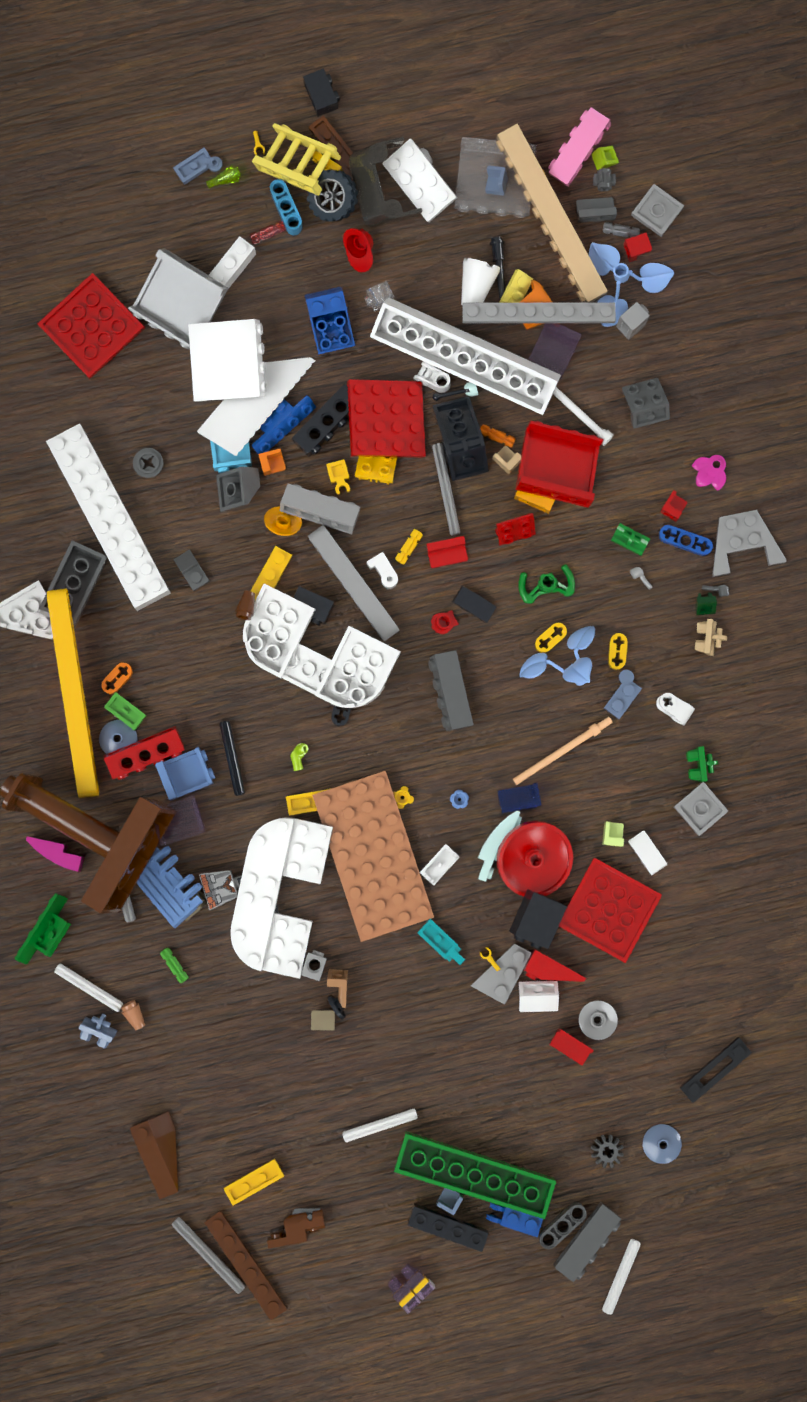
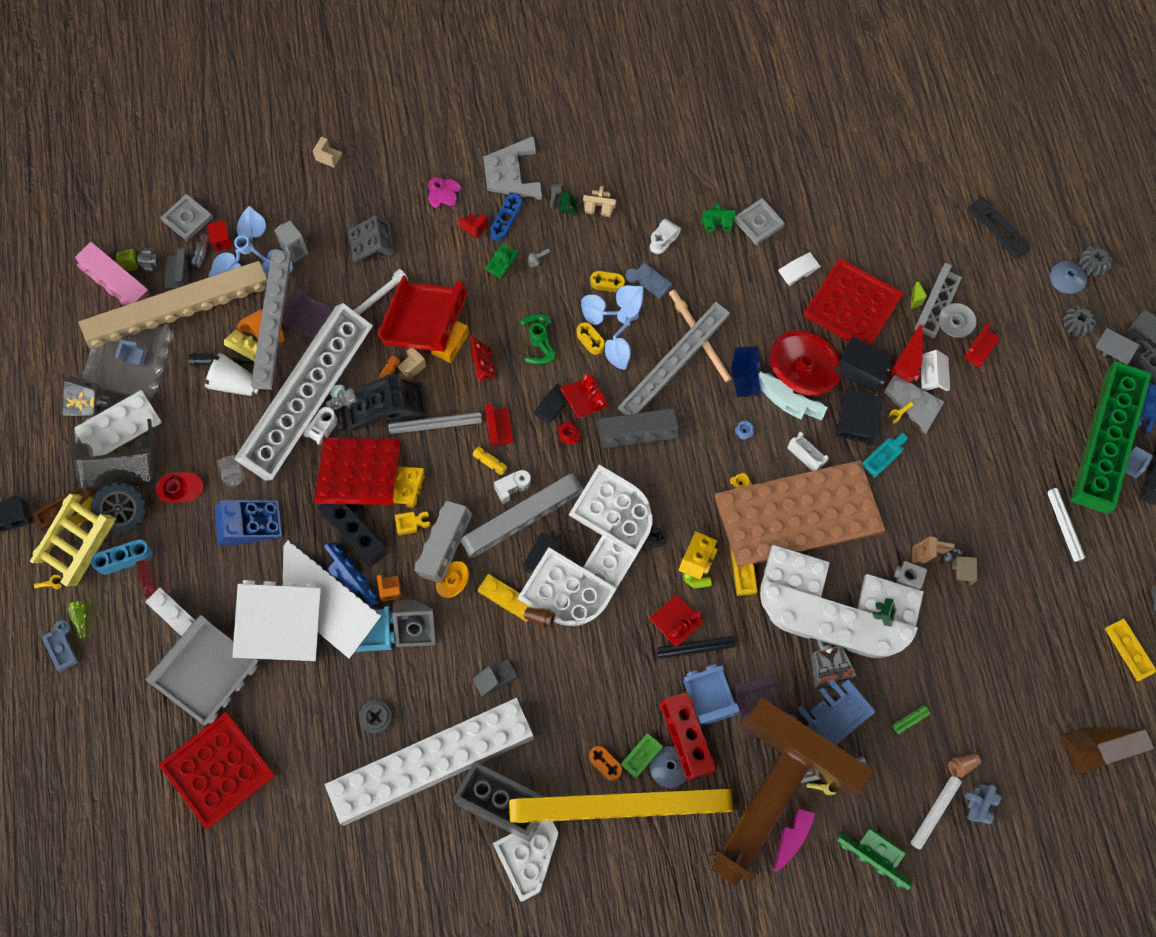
camera: 85 degrees left, 15 degrees down
yellowish green panel [602,821,624,847] -> none
none -> torso [63,376,110,416]
none -> tan panel [313,137,342,168]
none -> clear piece [326,388,357,409]
none -> red hinge [560,373,610,418]
none -> light grey plate [618,302,730,415]
none -> red hinge [649,595,704,647]
none -> yellow brick [678,531,718,580]
none -> black brick [835,389,884,445]
none -> dark green tile [873,598,897,627]
none -> lime slope [910,281,927,309]
none -> light grey fence [914,263,962,338]
none -> dark grey gear [1079,245,1113,277]
none -> brick [1095,328,1145,366]

